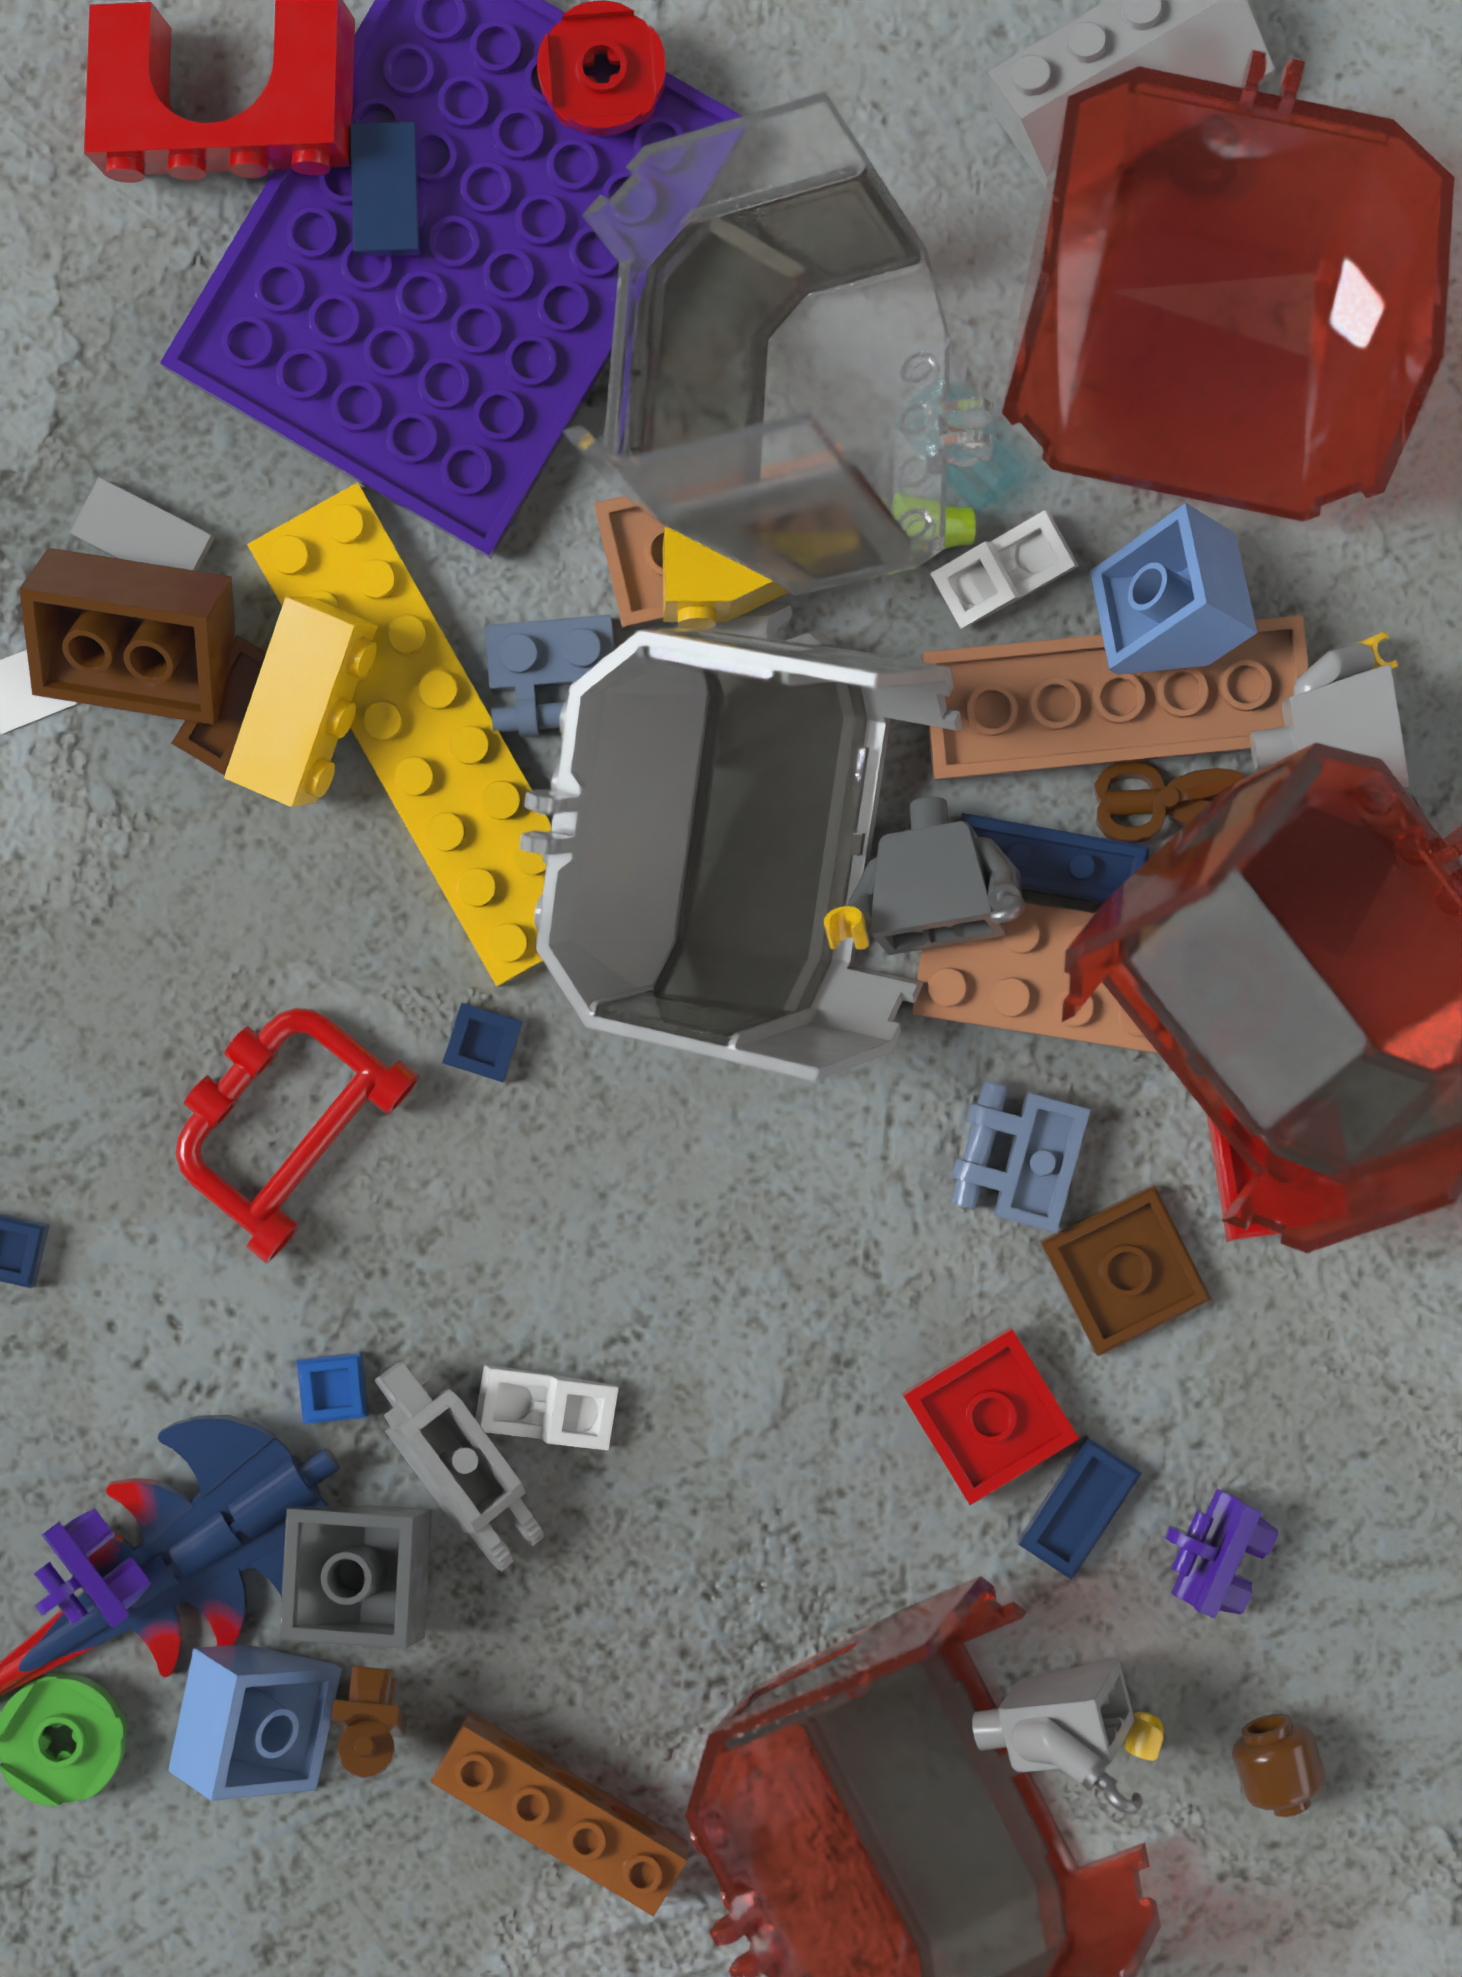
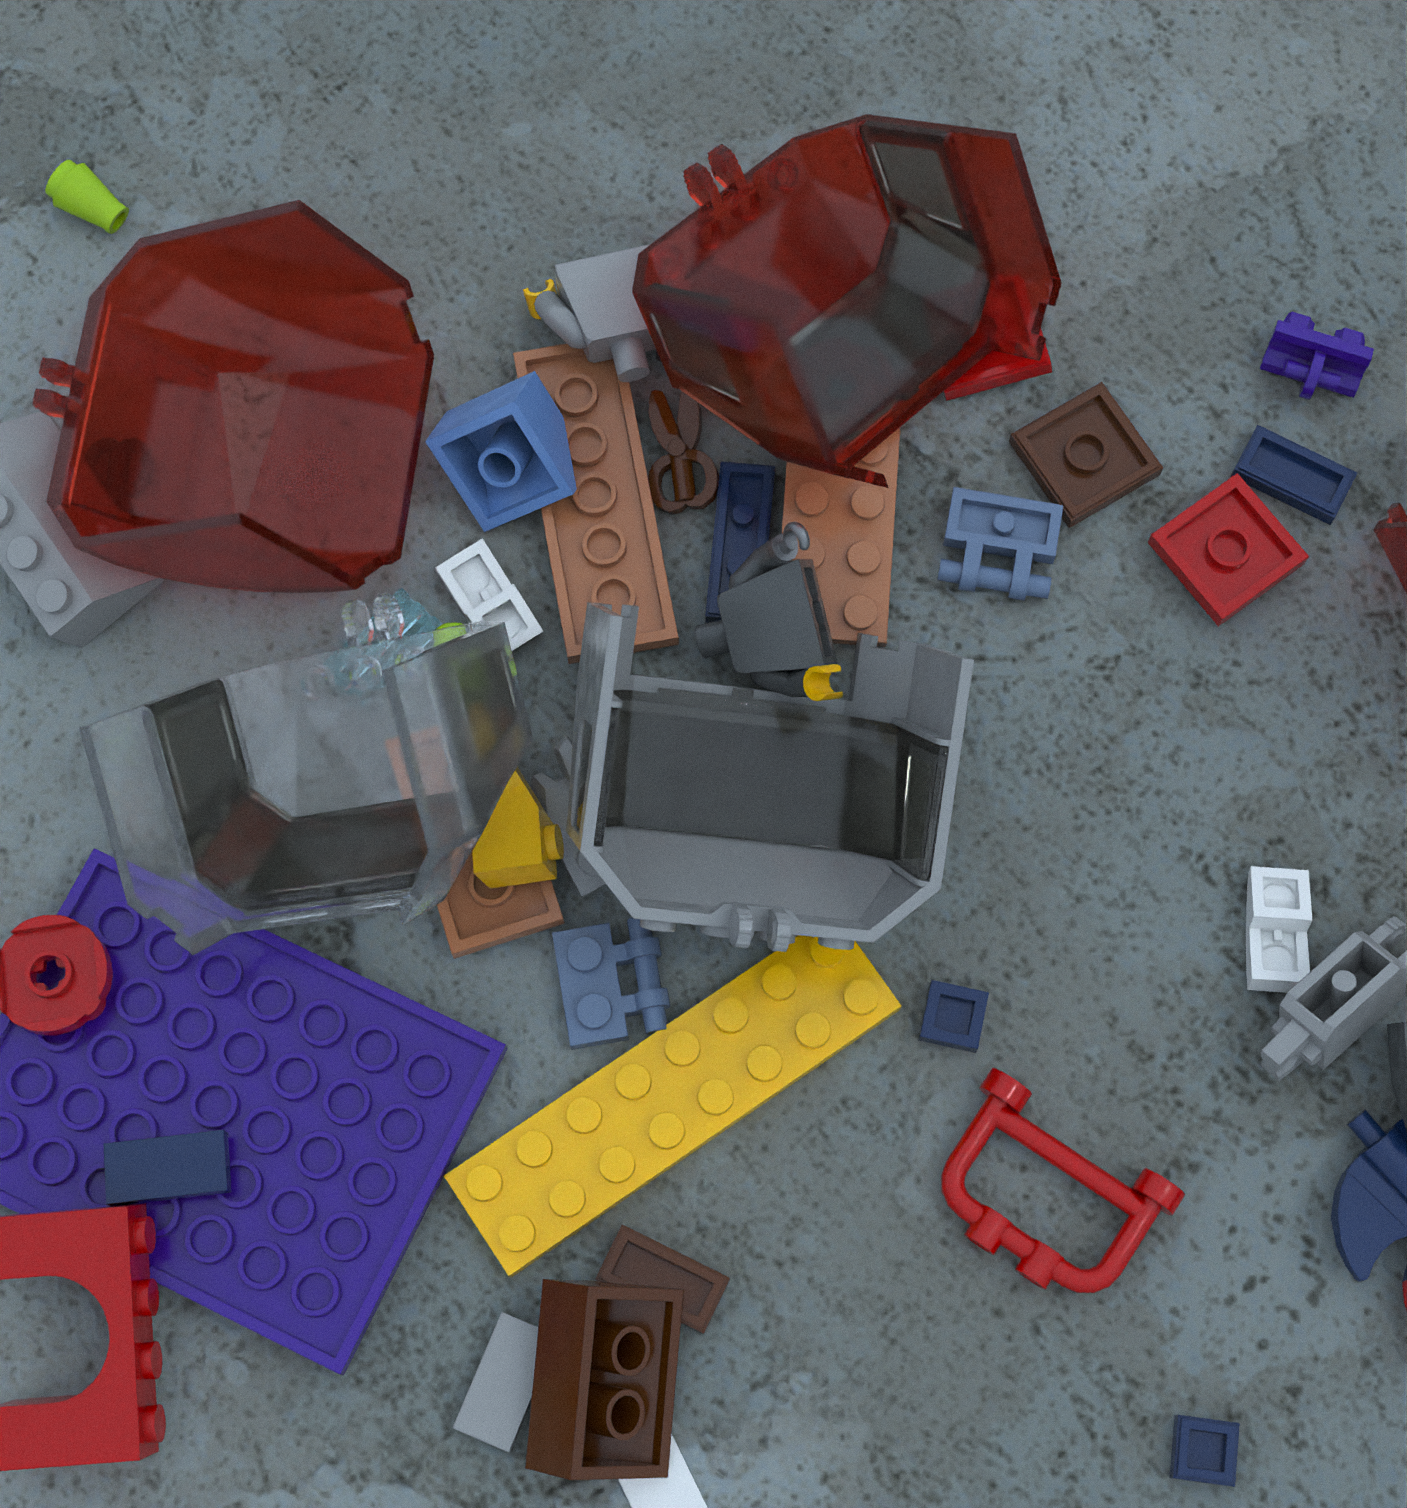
camera: 90 degrees left, 15 degrees down
yellow brick [224,597,378,807] -> none
blue tile [297,1352,369,1424] -> none

